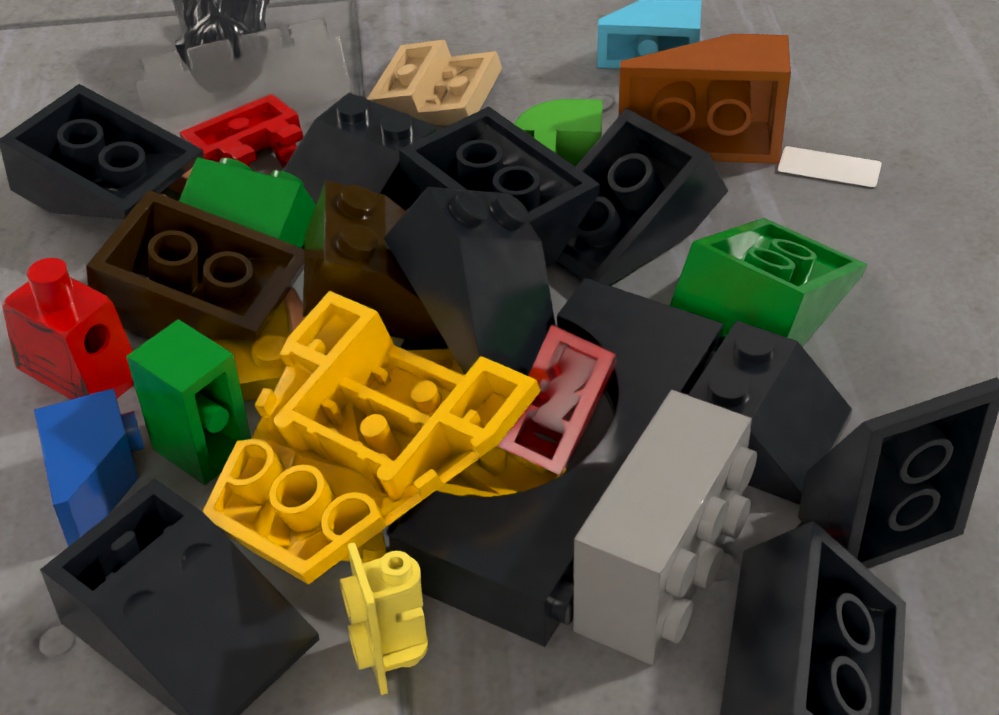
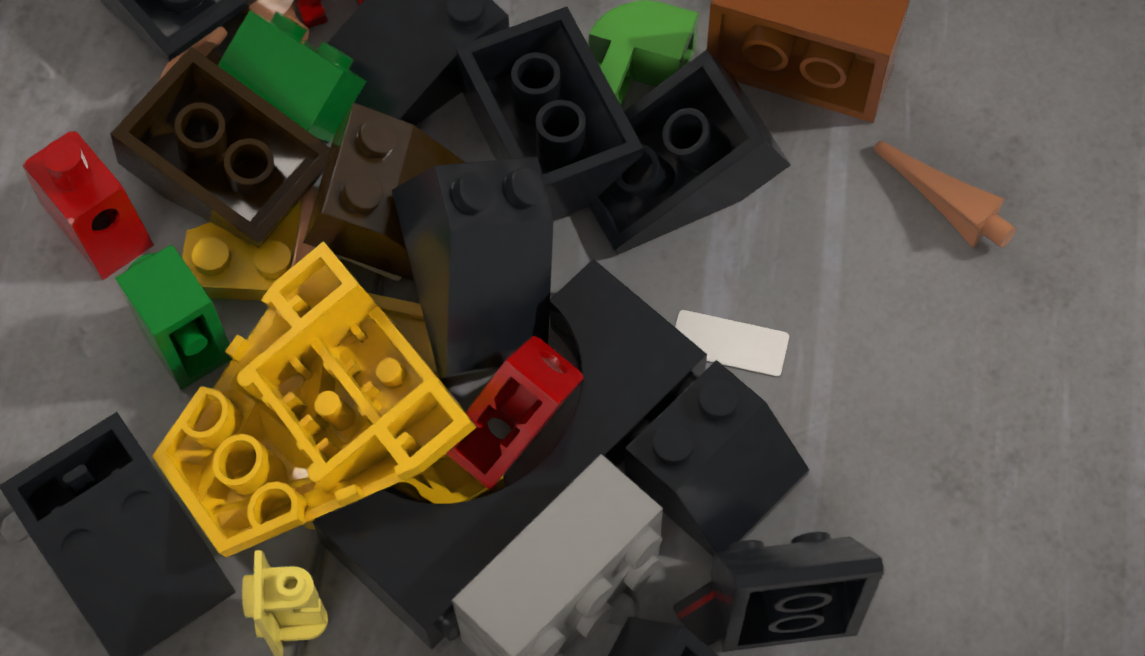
camera: 15 degrees right, 20 degrees up
blue slope [34,388,145,547] -> none
green slope [669,218,868,347] -> none
white sticker [778,146,882,187] -> none
none -> nougat piece [874,141,1016,248]

